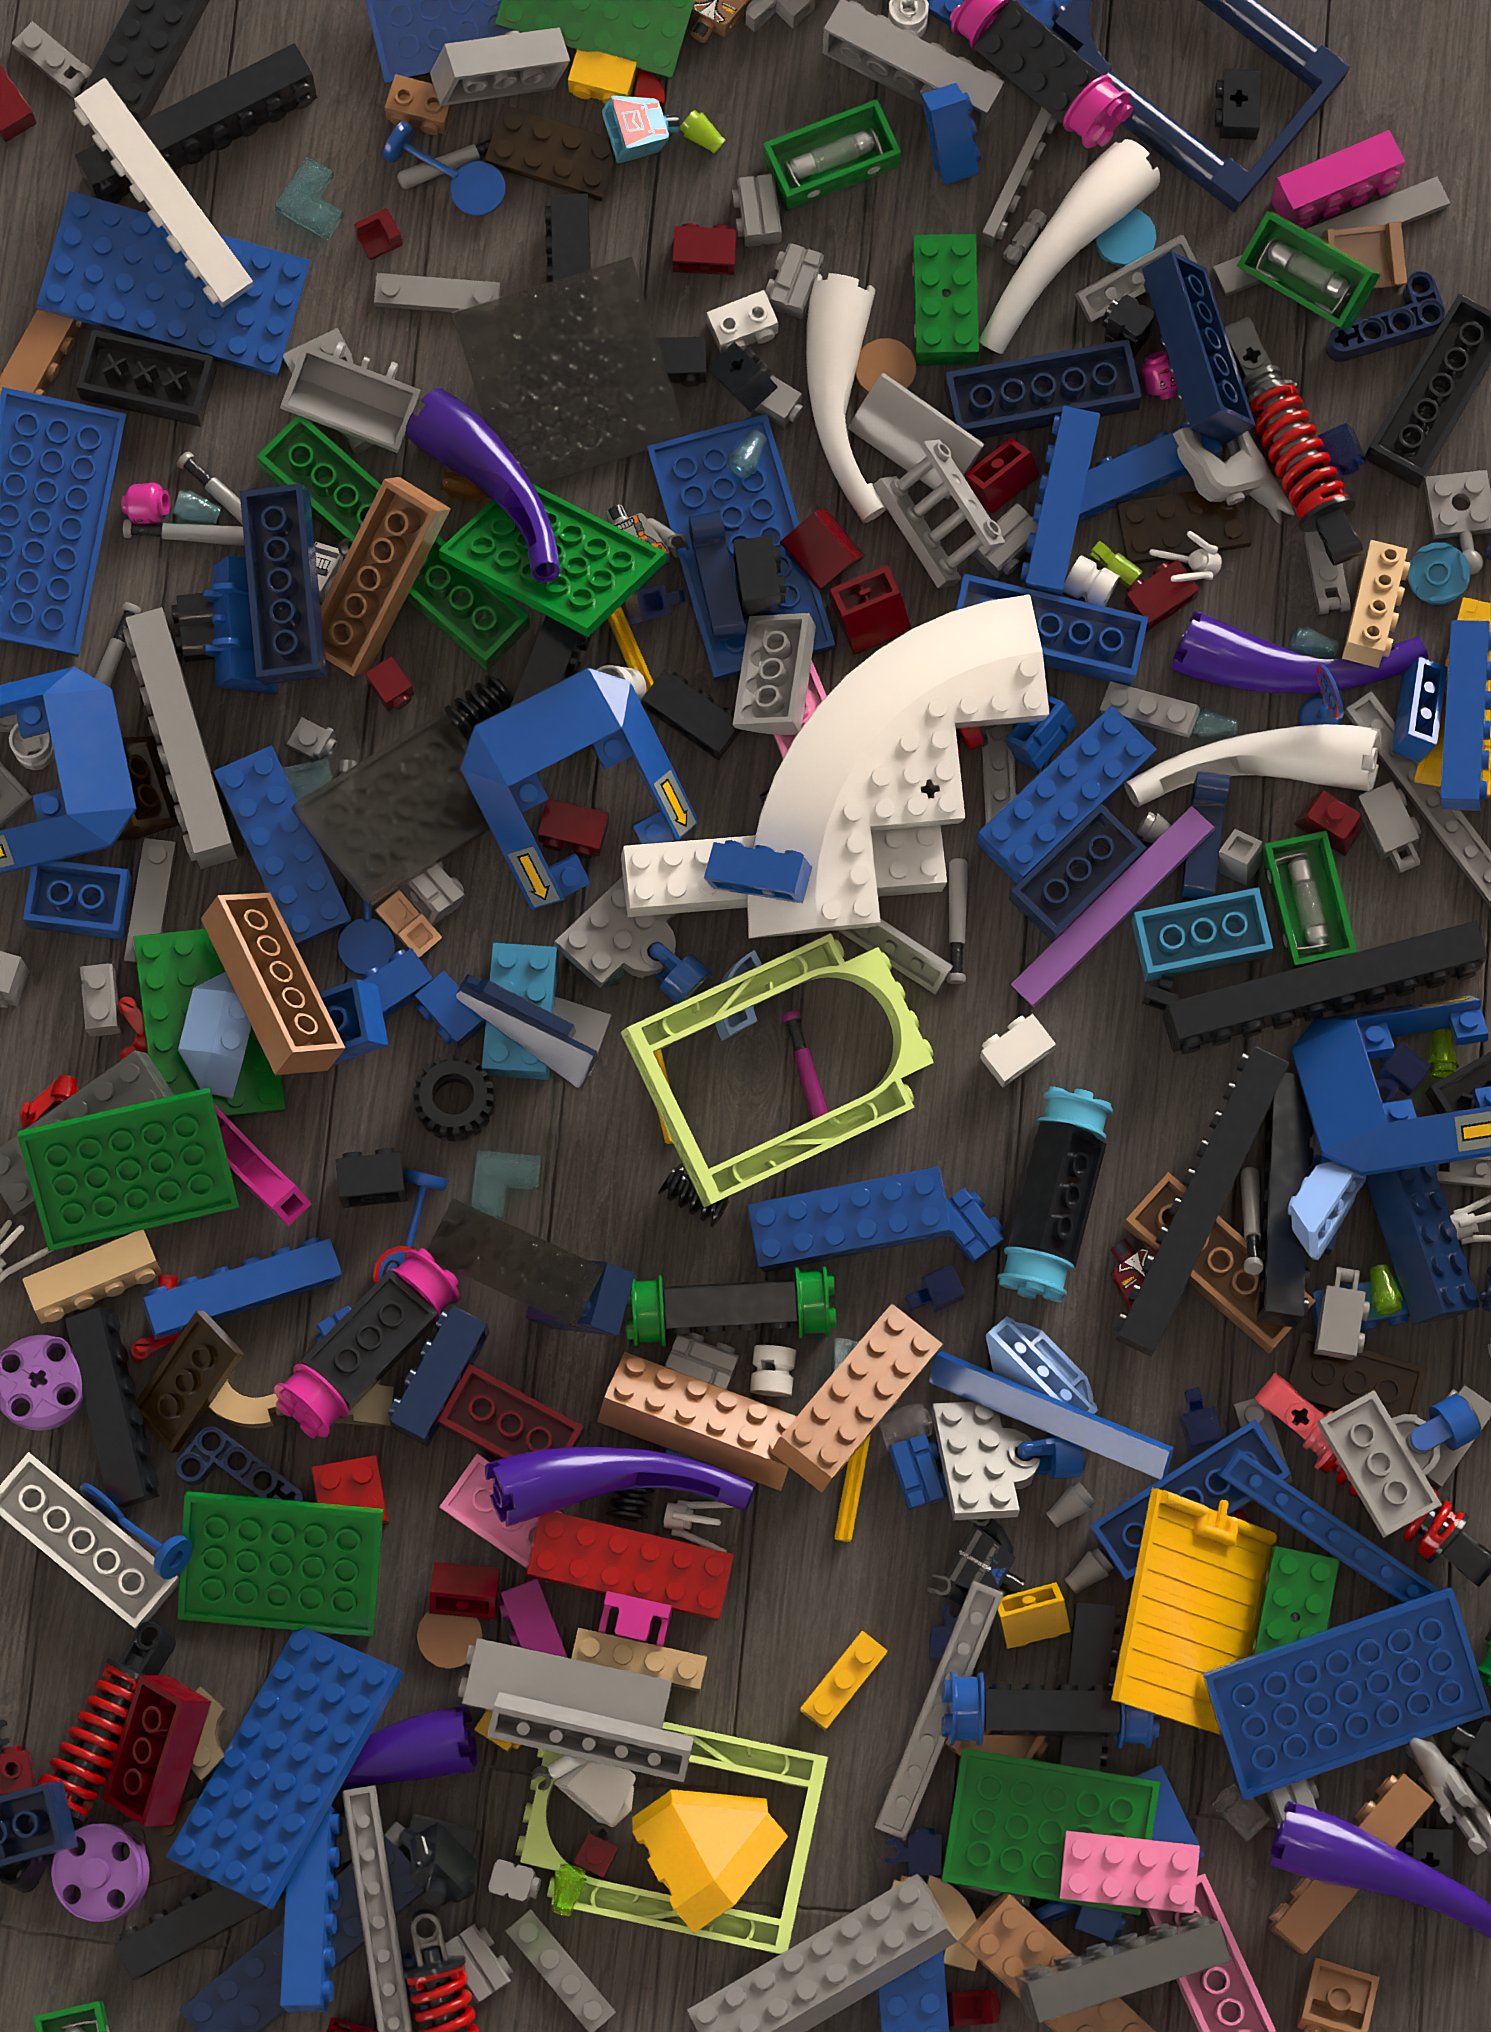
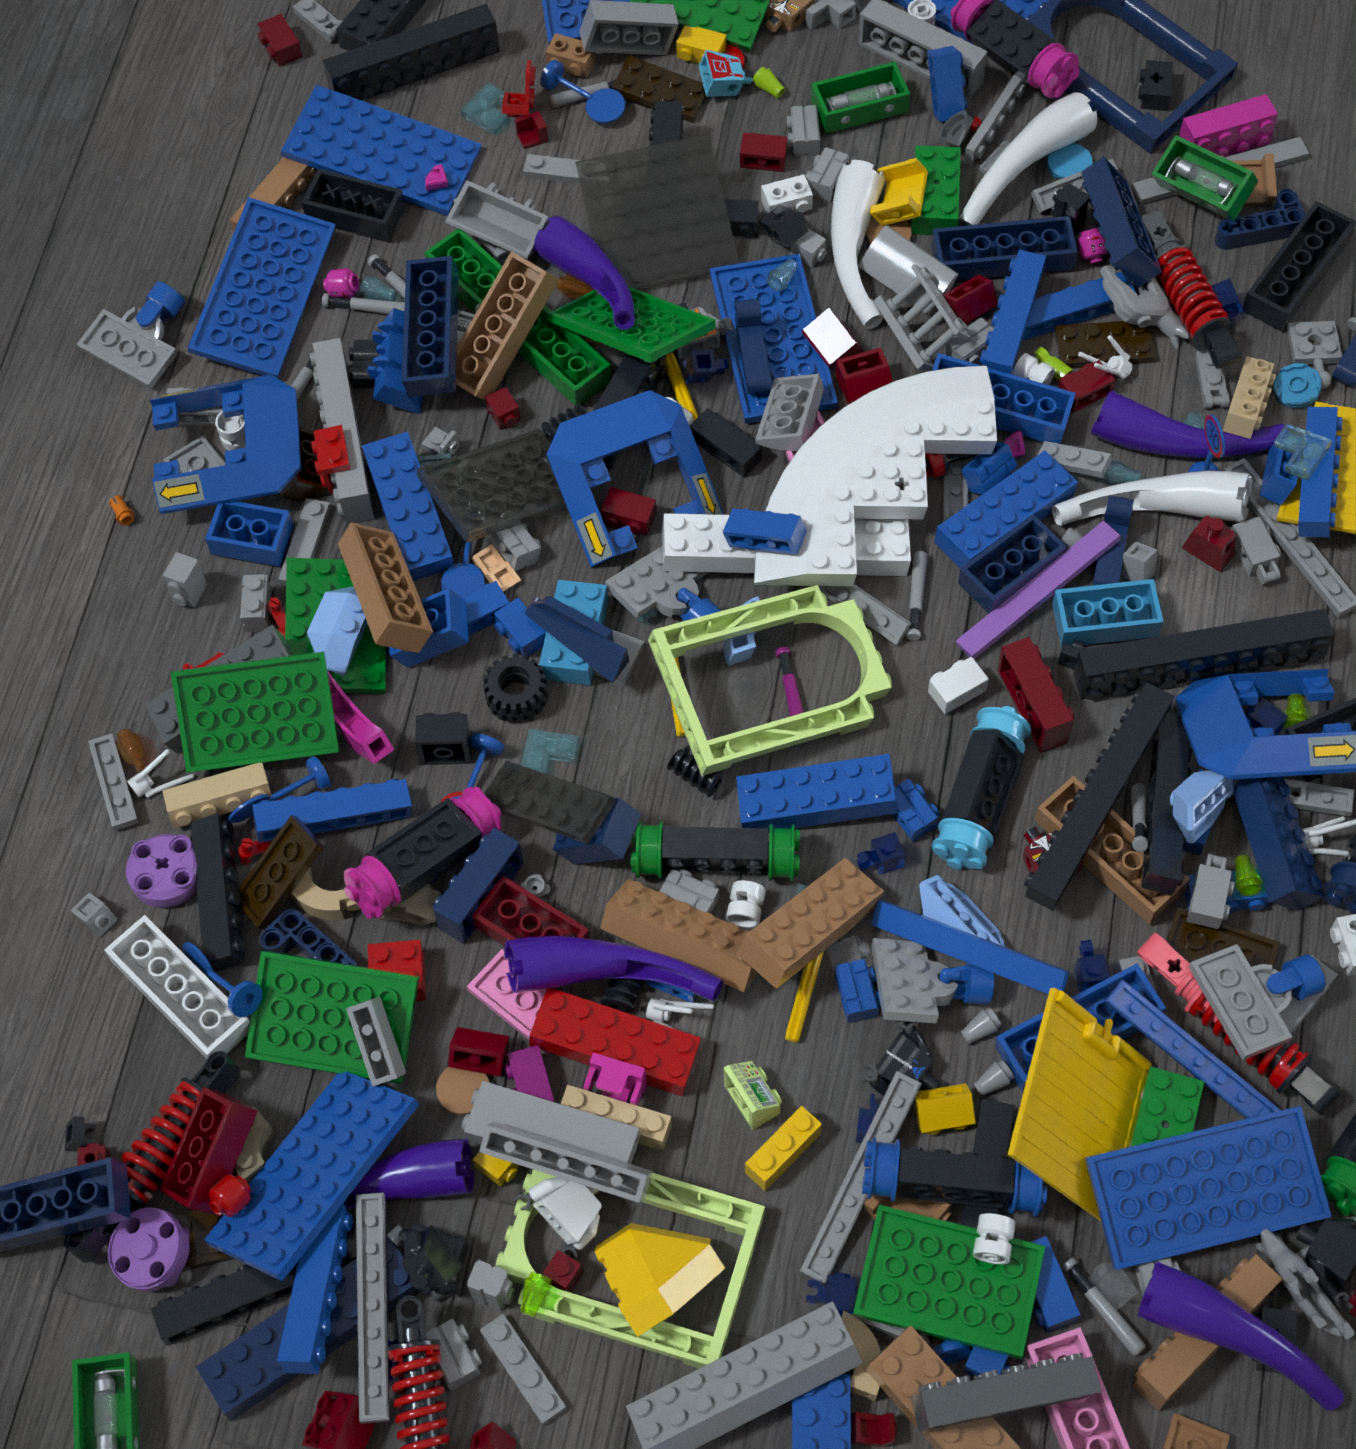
camera: 10 degrees right, 15 degrees down
white brick [73,78,253,308] -> none
black brick [733,535,786,619] -> none
bright pink plate [1059,1831,1200,1914] -> none
green piece [1262,831,1357,970] -> none
none -> red head [209,1175,251,1217]
none -> blue piece [228,756,331,823]
none -> red bracket [311,425,351,494]
none -> light grey brick [346,996,406,1086]
none -> dark pink tile [425,164,448,191]
none -> red bracket [502,60,536,118]
none -> light grey plate [520,874,551,898]
none -> yellowish green slope [724,1061,782,1130]
none -> yellow panel [870,158,928,226]
none -> dark grey piece [939,110,982,147]
none -> white wheel [973,1213,1016,1264]
none -> dark red brick [997,637,1075,753]
none -> dark pink tile [1003,430,1026,457]
none -> light grey piece [1061,1257,1146,1356]
none -> clear light blue plate [1275,424,1331,480]

